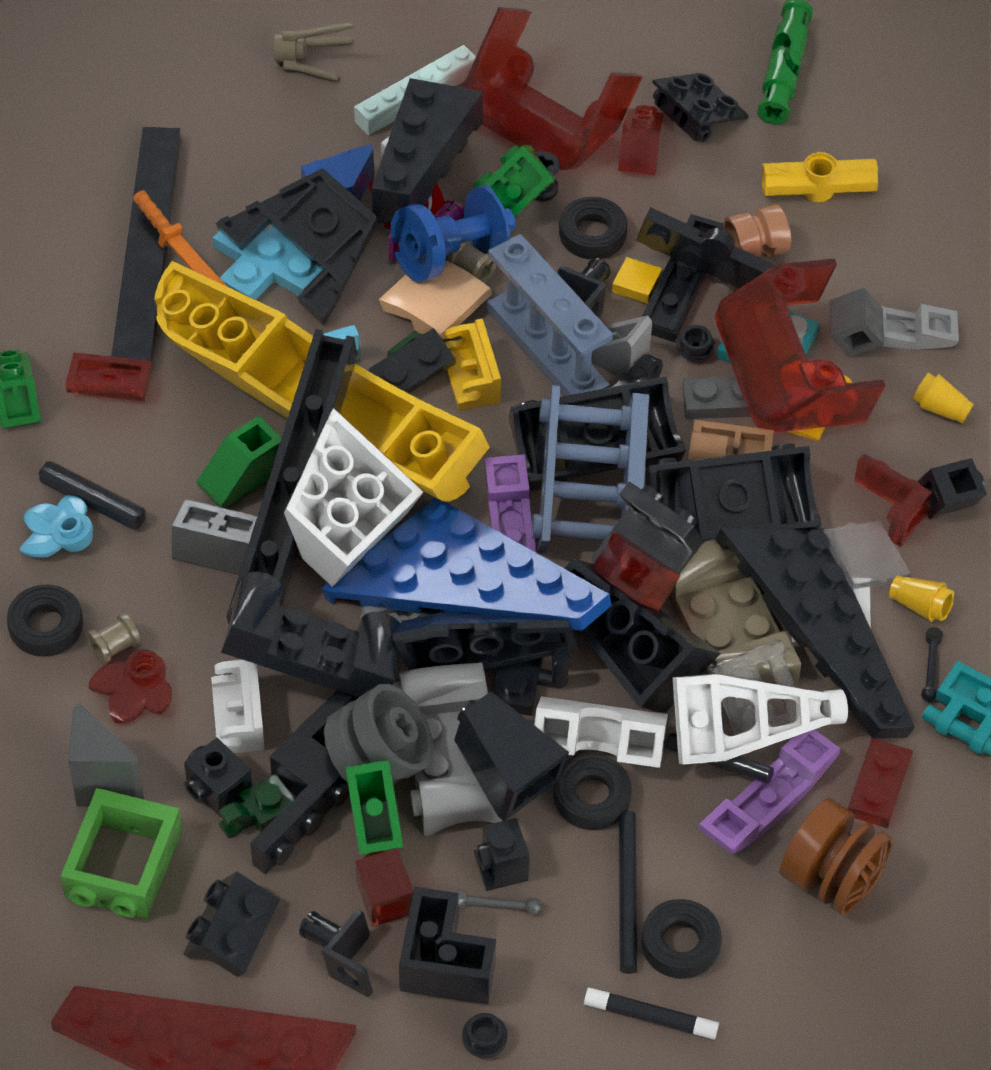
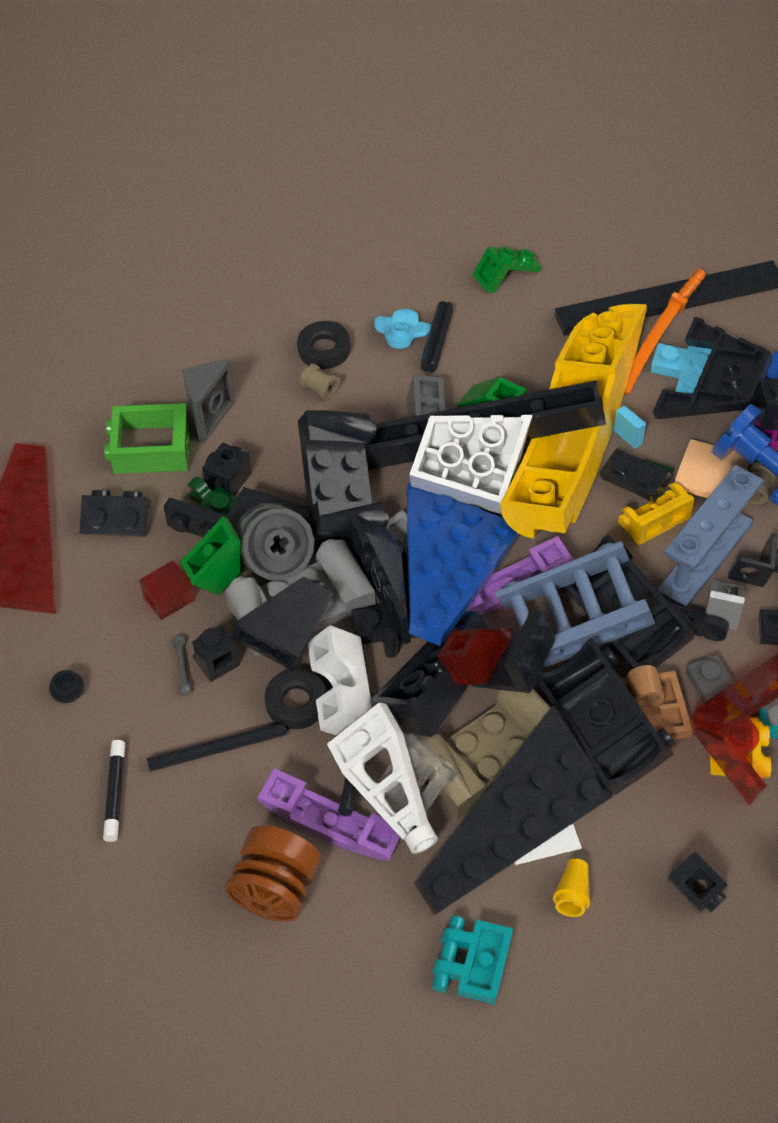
camera: 75 degrees right, 0 degrees up
clear red plate [65,352,152,402] -> none
clear red plate [88,650,172,723] -> none
white hinge [211,660,265,753] -> none
black bracket [299,909,373,997] -> none
black brick [399,887,496,1004] -> none
black tyre [641,899,722,979] -> none
black plate [676,325,715,361] -> none
clear piece [822,520,912,590] -> none
clear red plate [848,738,913,829] -> none
clear red bracket [854,454,931,547] -> none
black hinge [921,627,943,702] -> none

